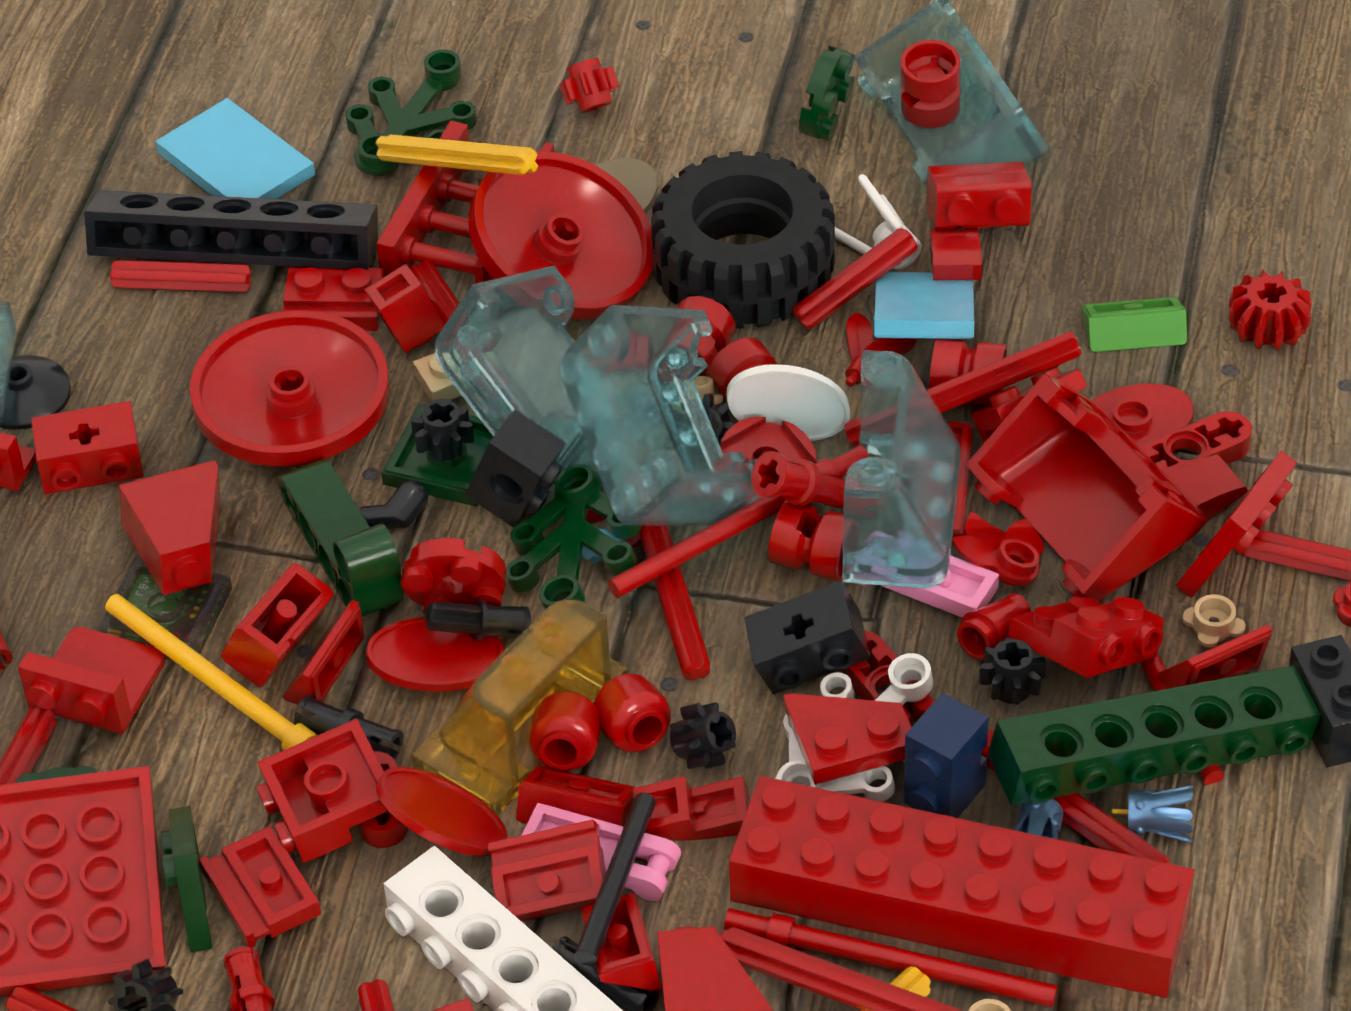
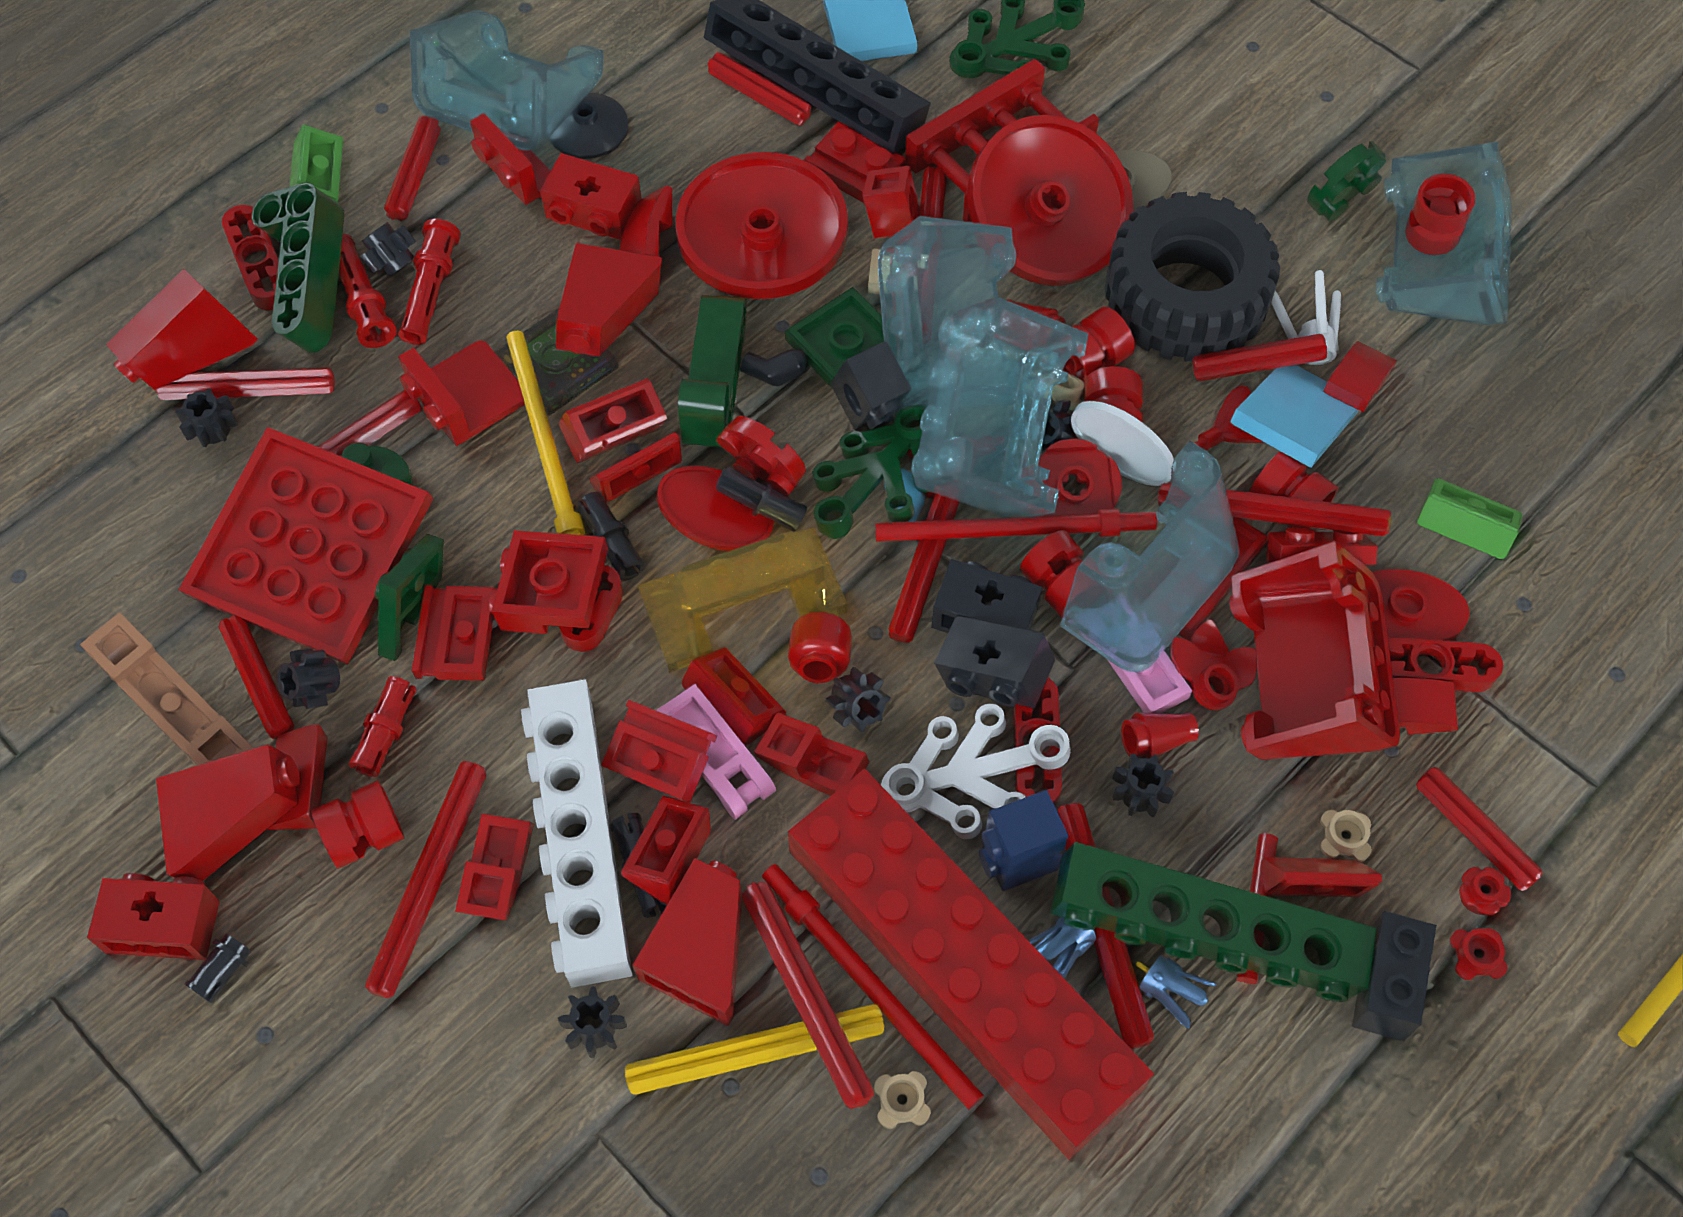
camera: 30 degrees right, 15 degrees up
yellow axle [375,134,538,175] -> none
red piece [376,767,508,856] -> none
black gear [411,399,474,461] -> none
red head [528,691,601,771] -> none
red gear [559,58,620,113] -> none
black bar [574,793,656,966] -> none
red pin [751,451,883,517] -> none
red wing [783,693,912,785] -> none
red brick [927,162,1032,230] -> none
red plate [1008,596,1164,678] -> none
red wing [1175,450,1297,598] -> none
red gear [1228,269,1312,351] -> none
none -> red slope [619,185,673,257]
none -> black brick [931,559,1042,633]

